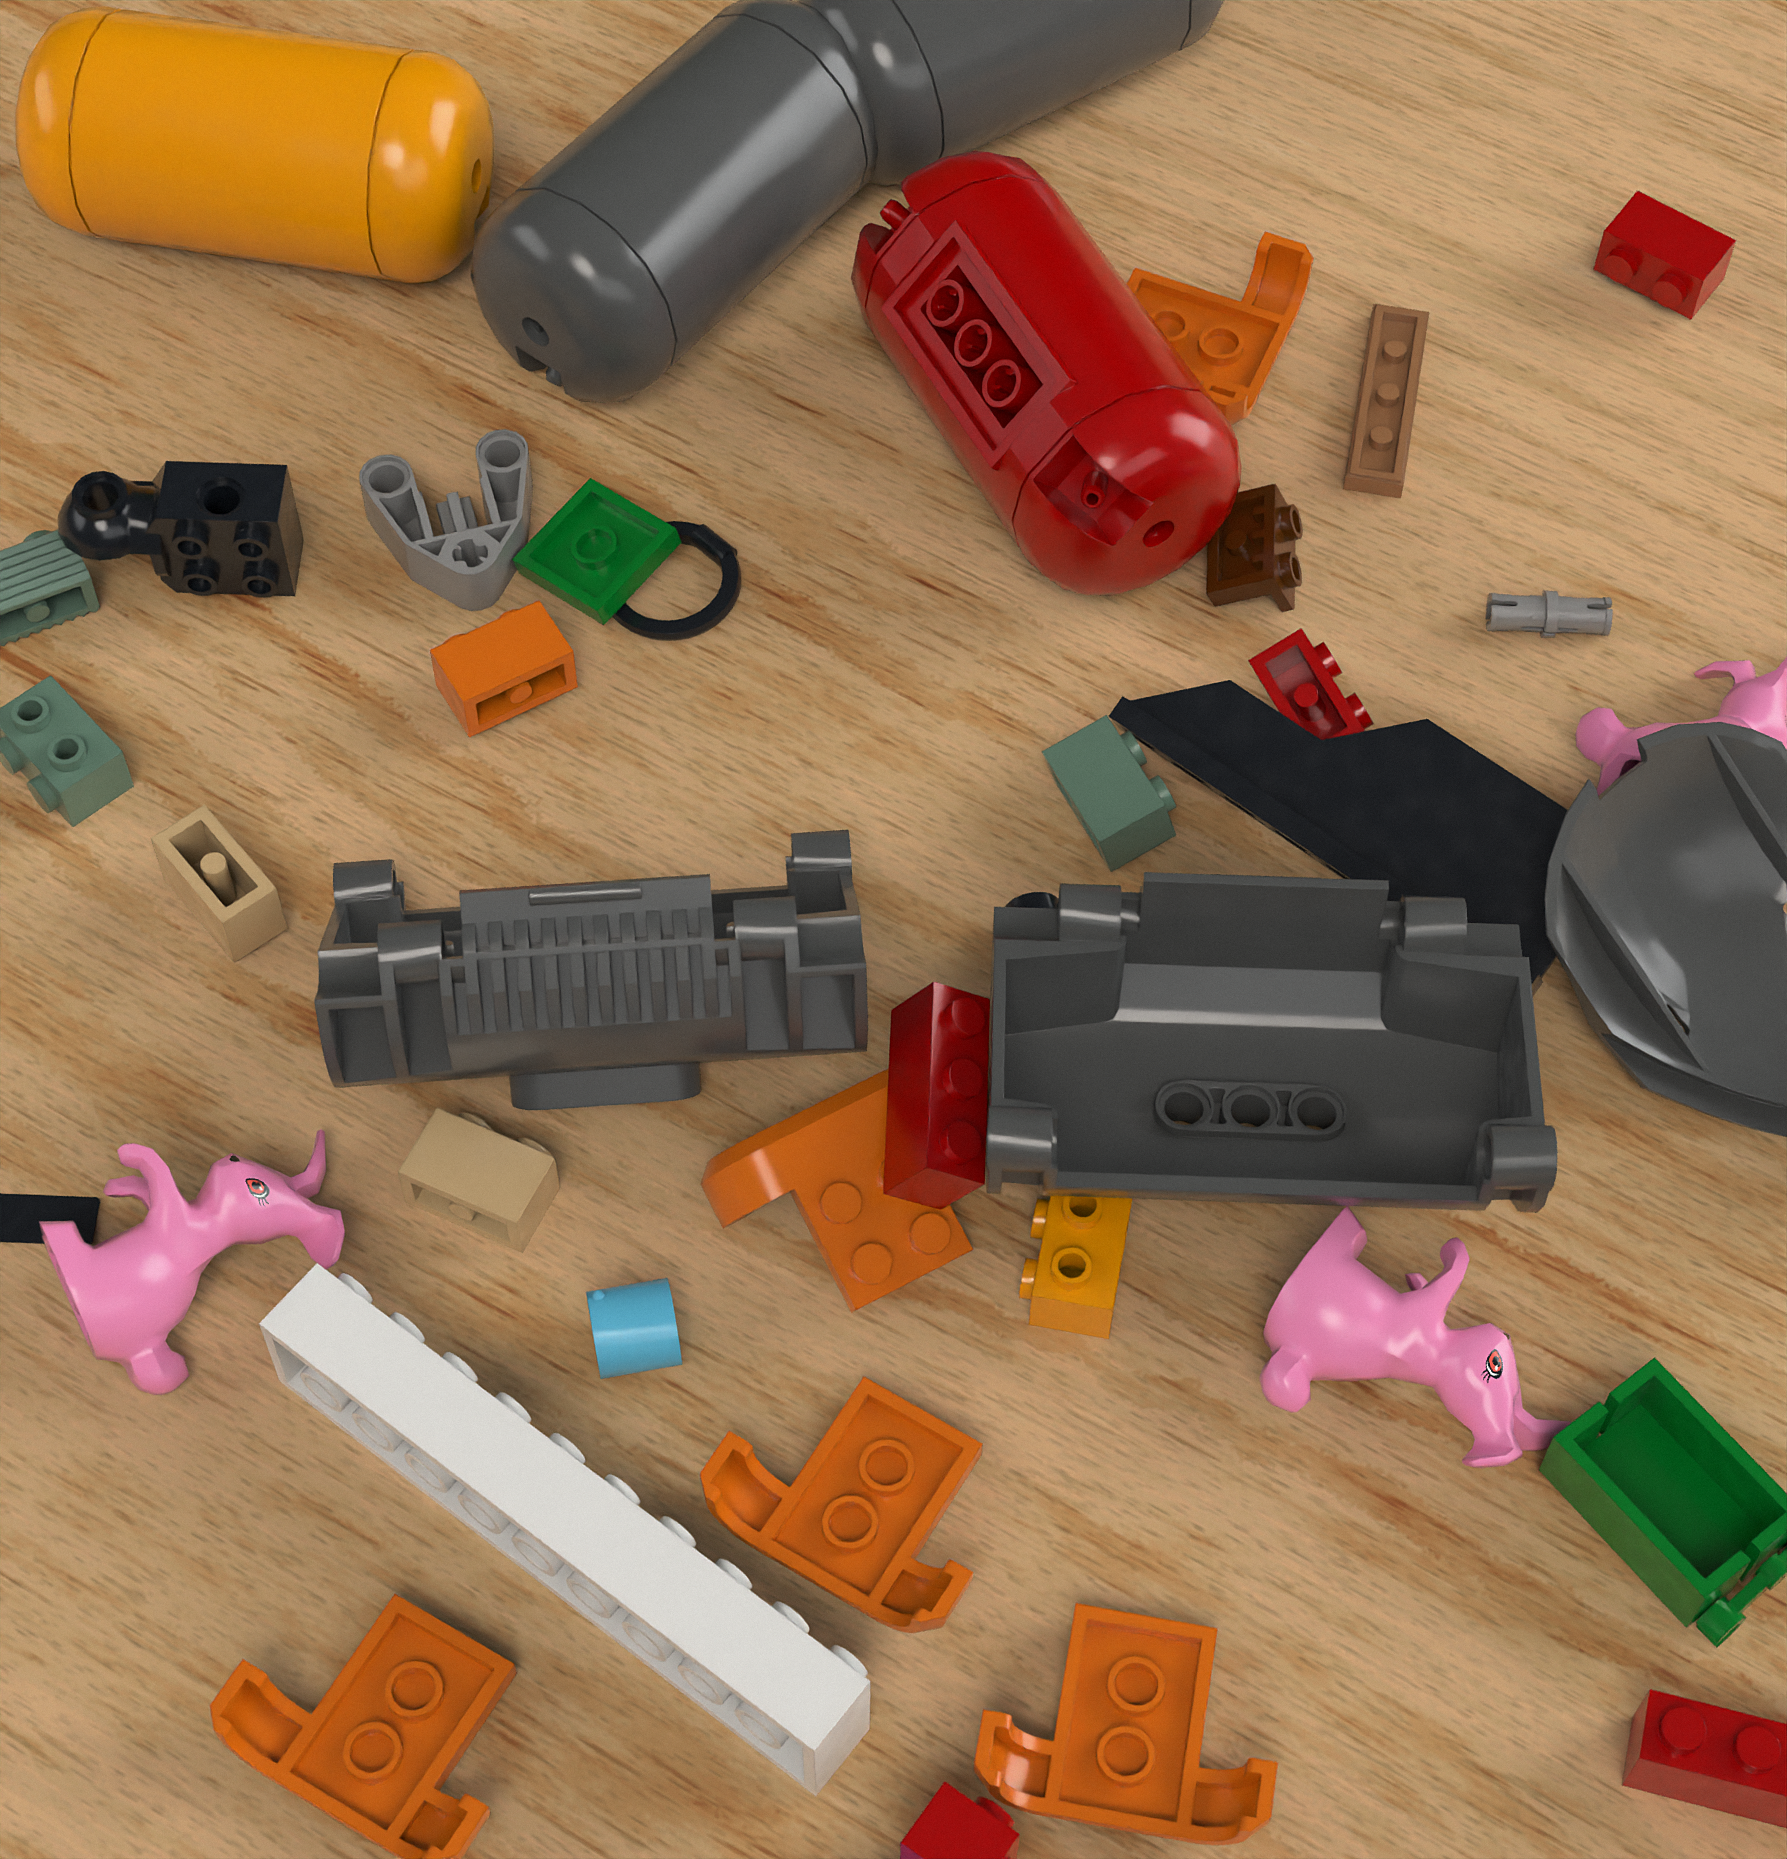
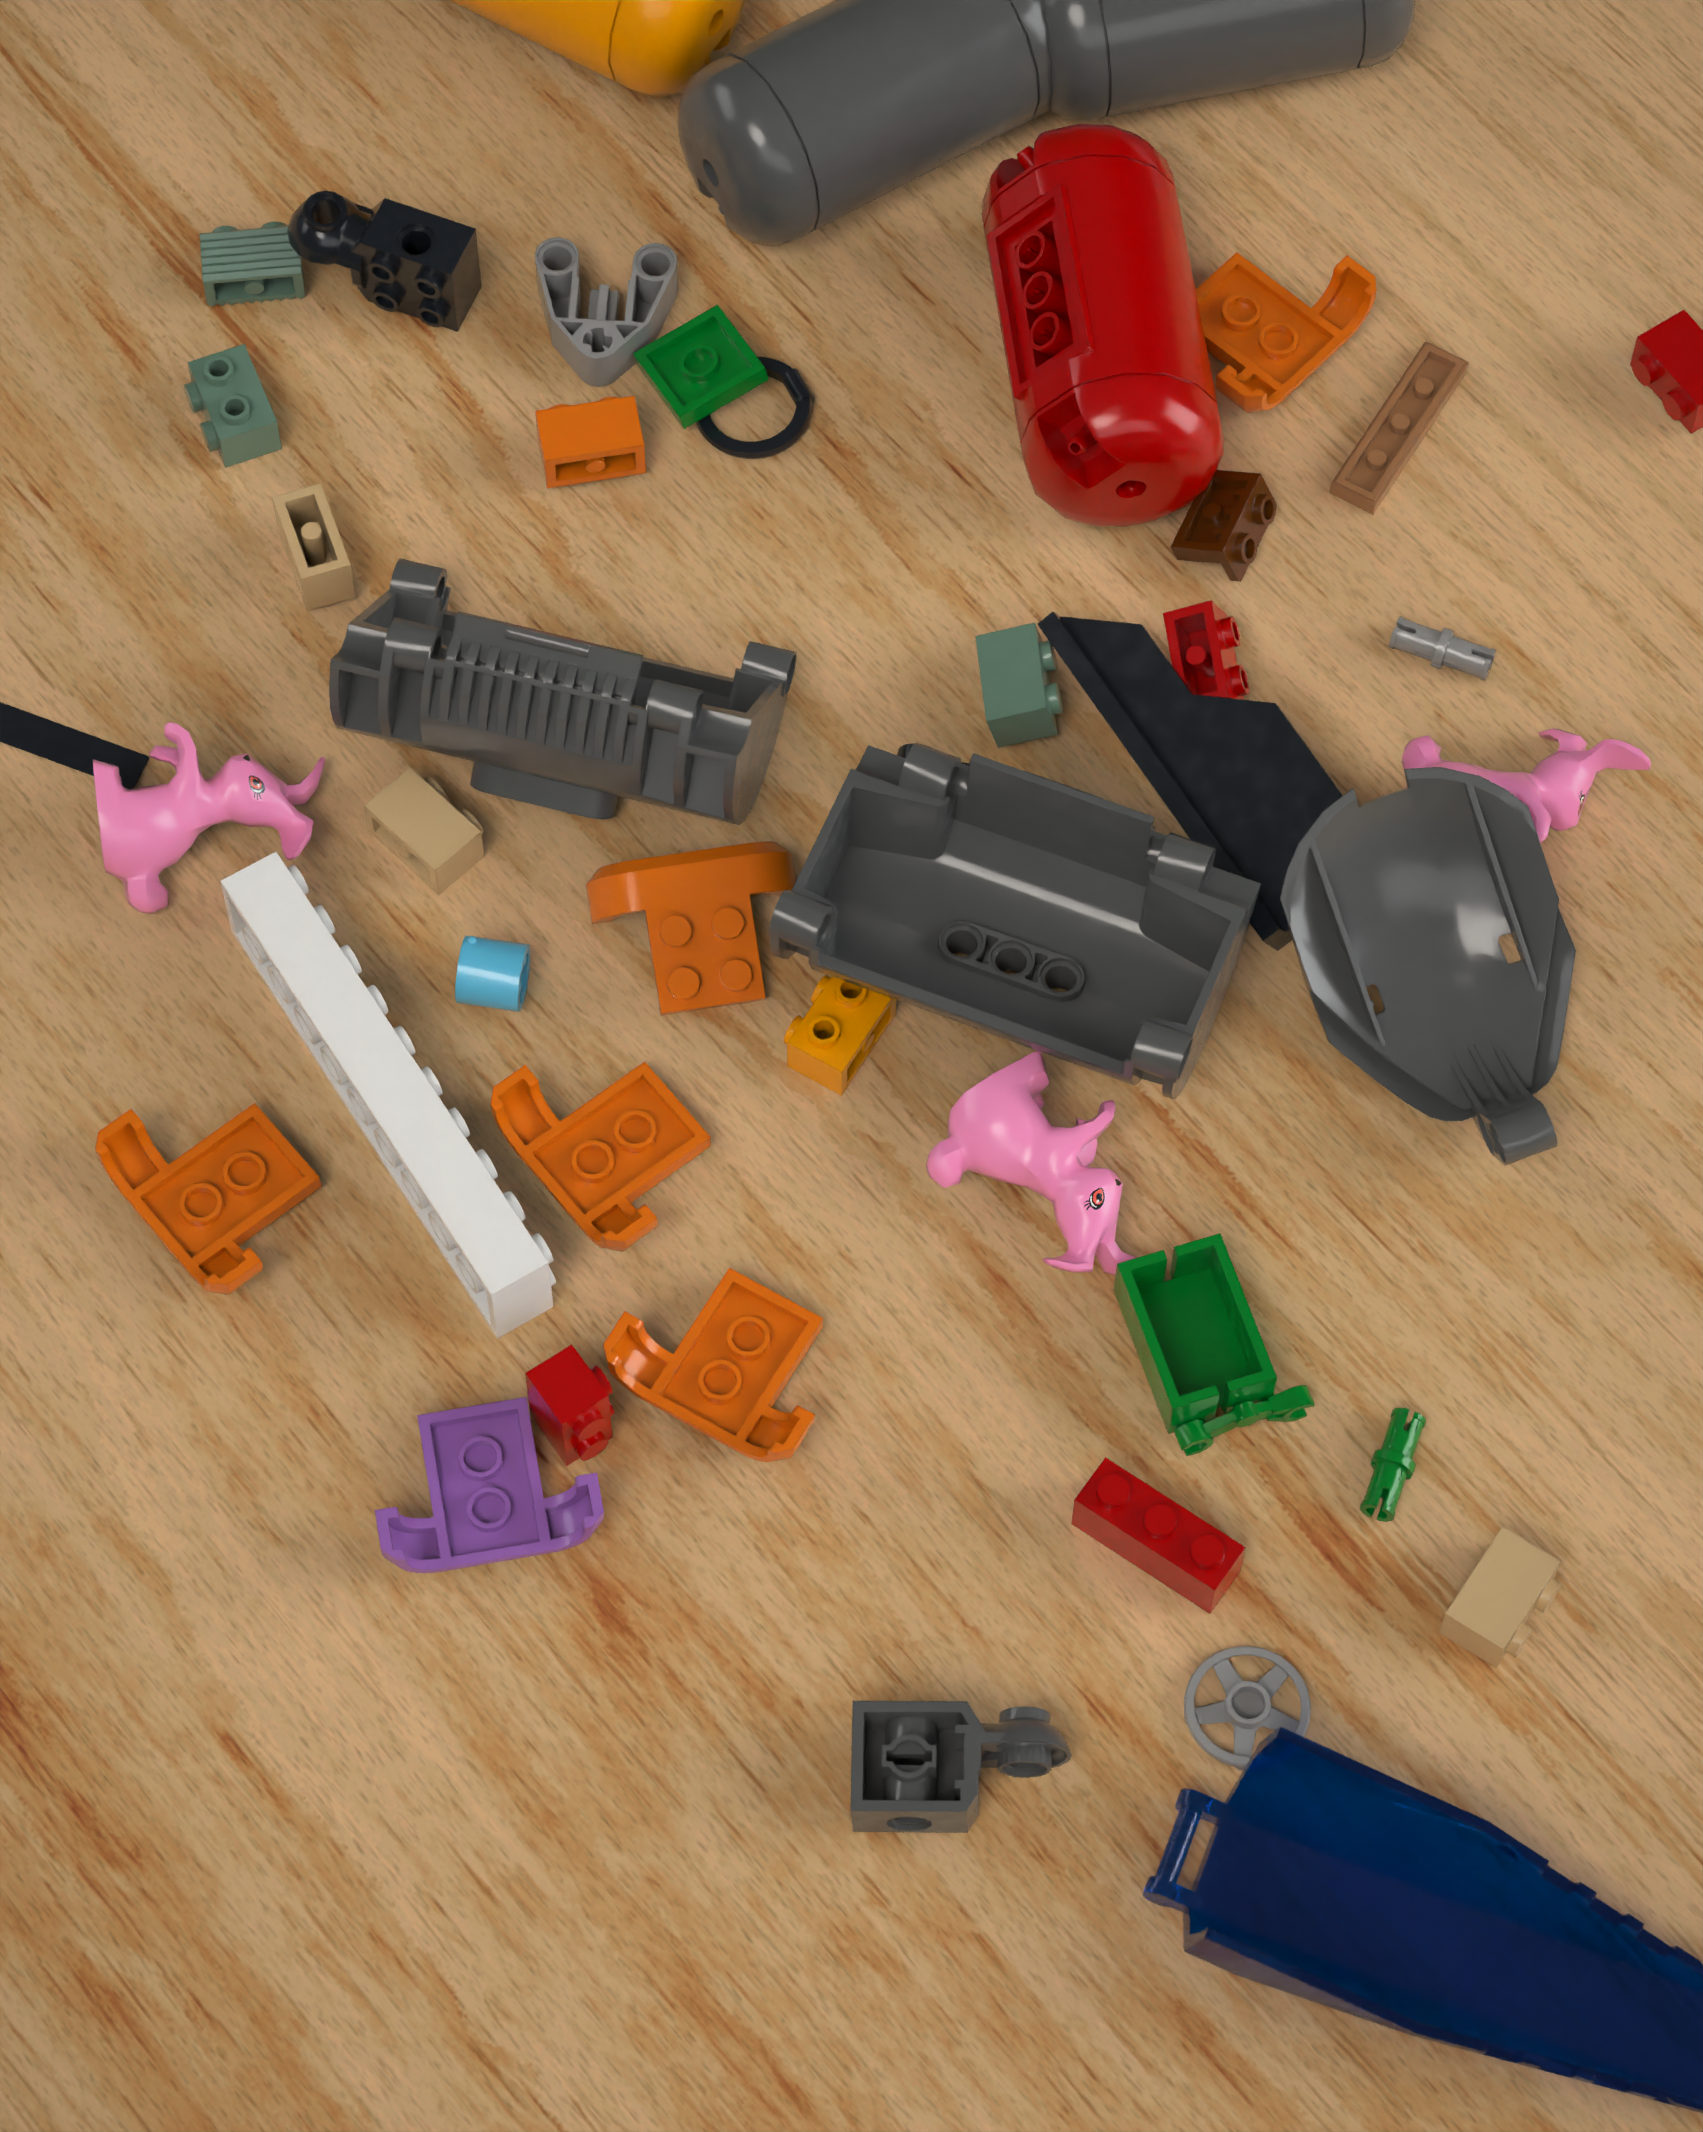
camera: 20 degrees right, 5 degrees up
red brick [883,981,990,1210] -> none

